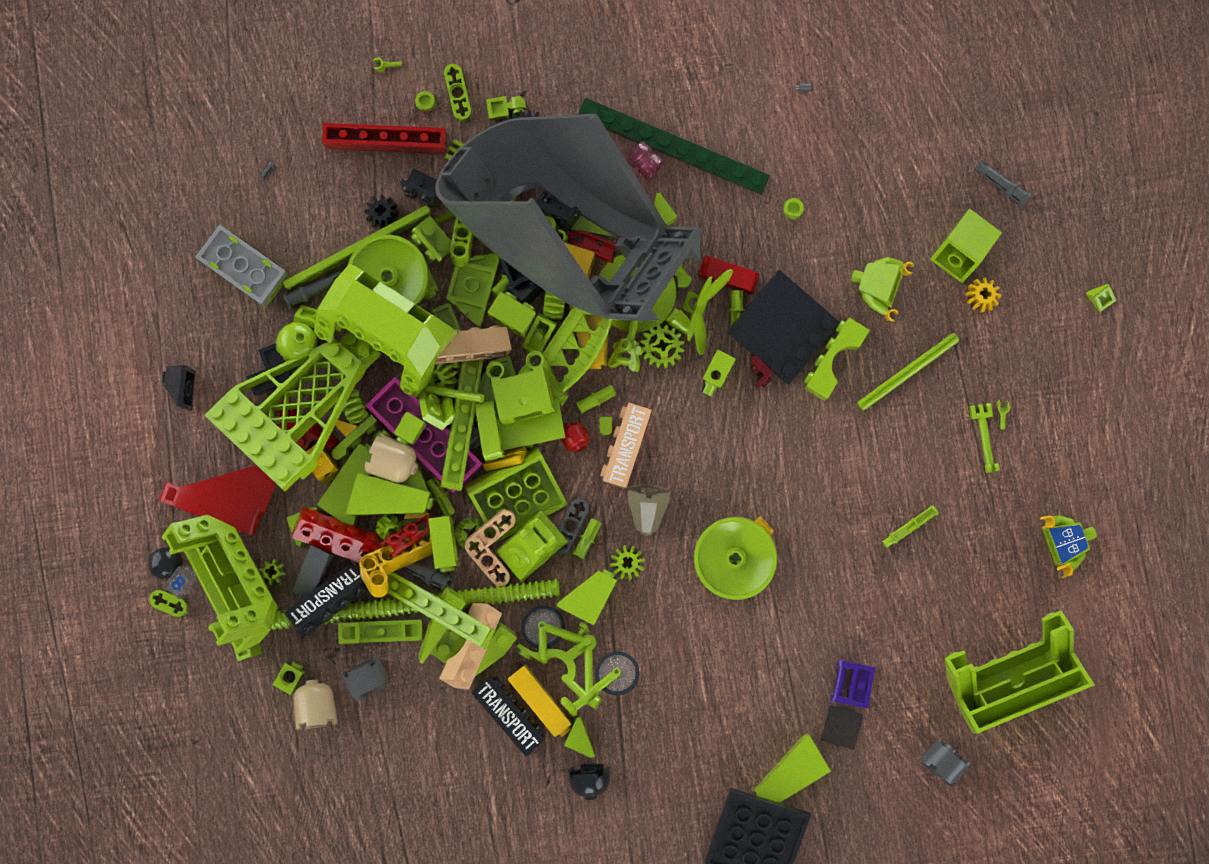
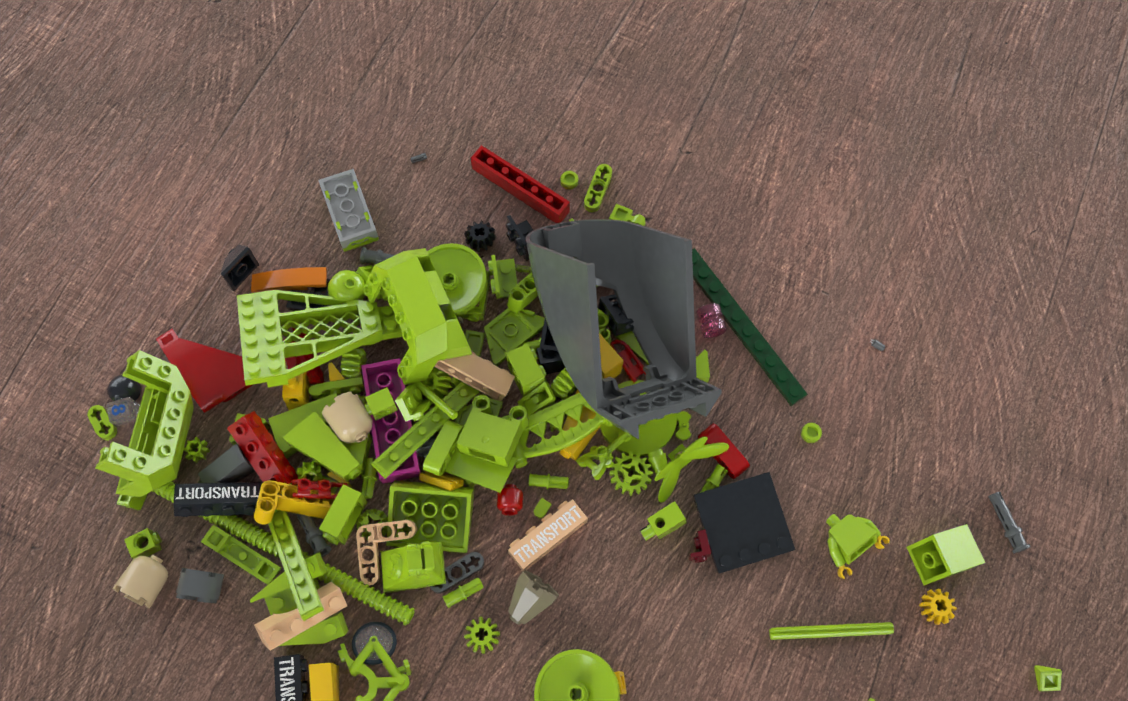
camera: 35 degrees right, 15 degrees down
lime tile [283,205,432,292] -> none
lime hand [373,58,402,73] -> none
lime slope [557,569,617,625] -> none
lime arch [804,318,870,401] -> none
none -> orange slope [251,267,327,293]

